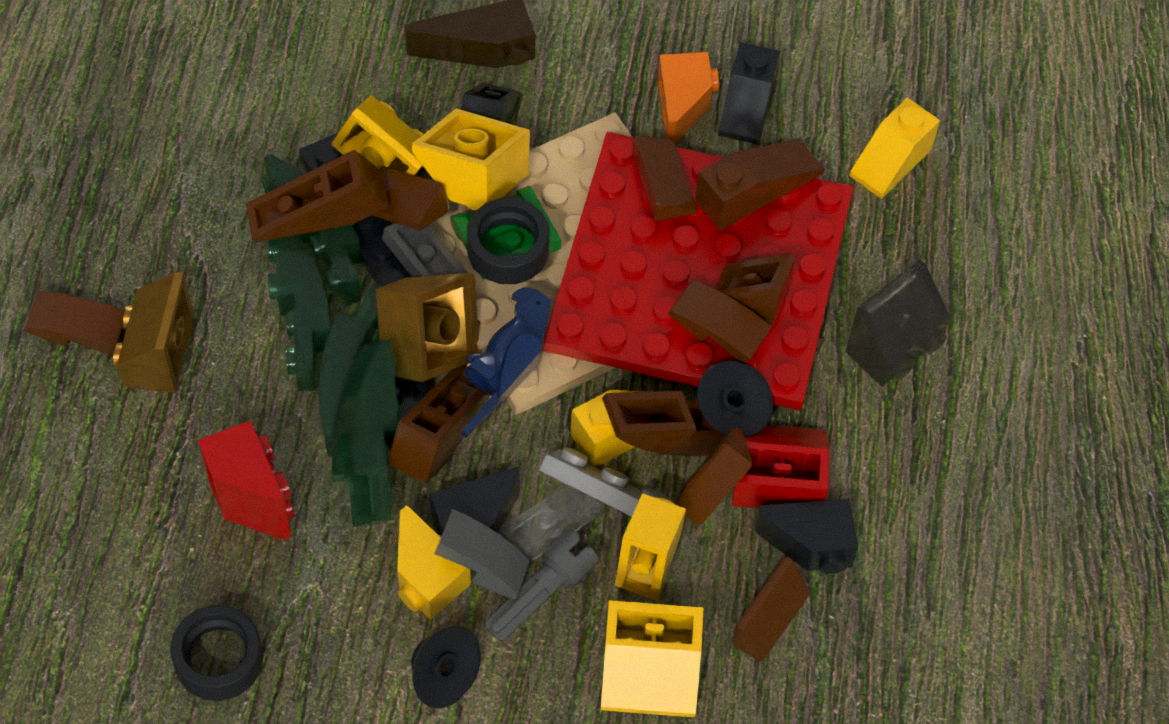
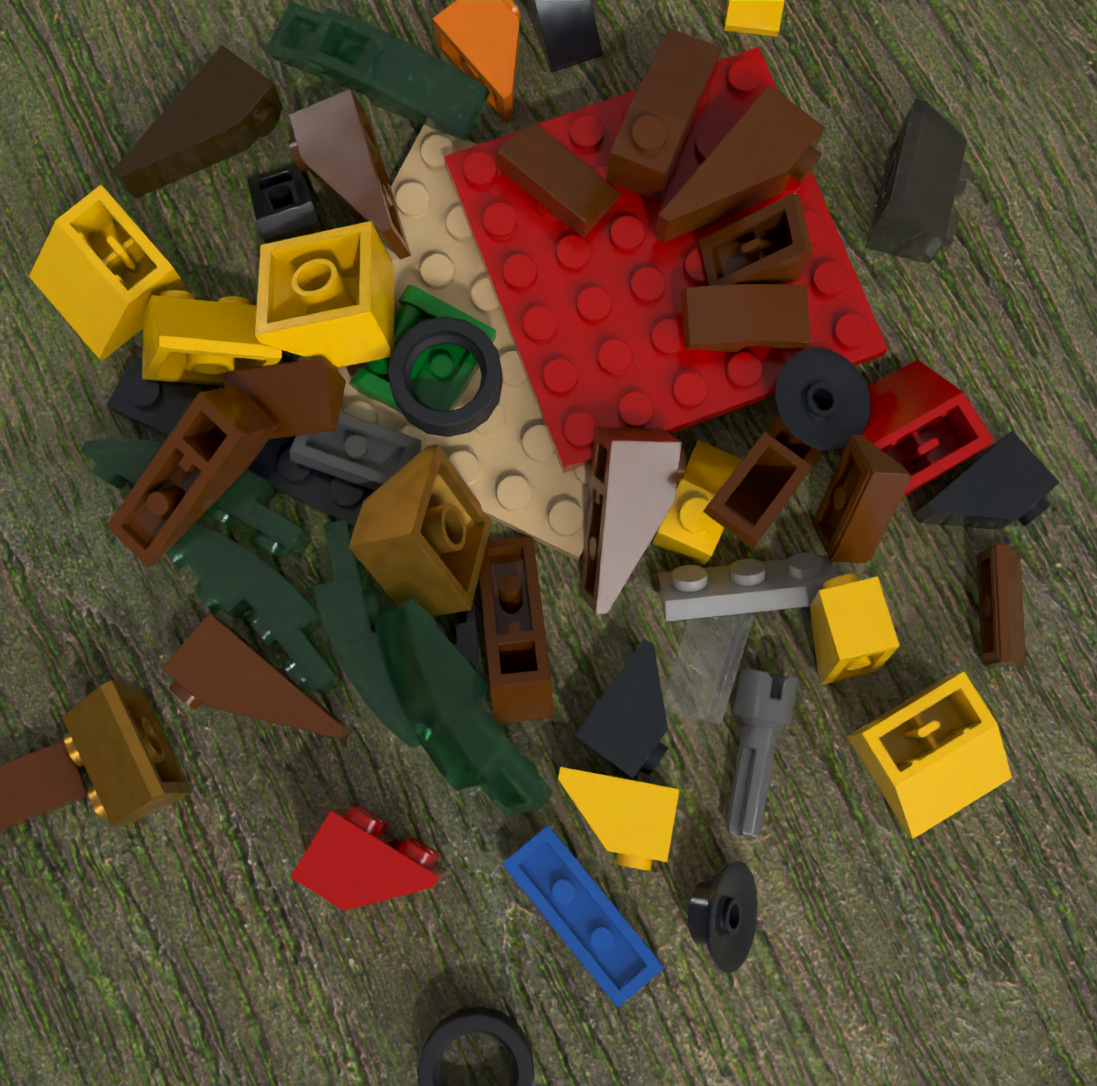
camera: 35 degrees left, 20 degrees up
dark grey slope [434,509,530,600] -> none
dark blue animal [462,288,550,438] -> none
none -> yellow slope [29,185,190,361]
none -> reddish brown slope [162,613,352,740]
none -> clear green slope [266,1,490,142]
none -> reddish brown slope [288,89,411,260]
none -> blue plate [502,825,664,1008]
none -> slope [580,427,686,614]
none -> reddish brown slope [654,85,825,243]

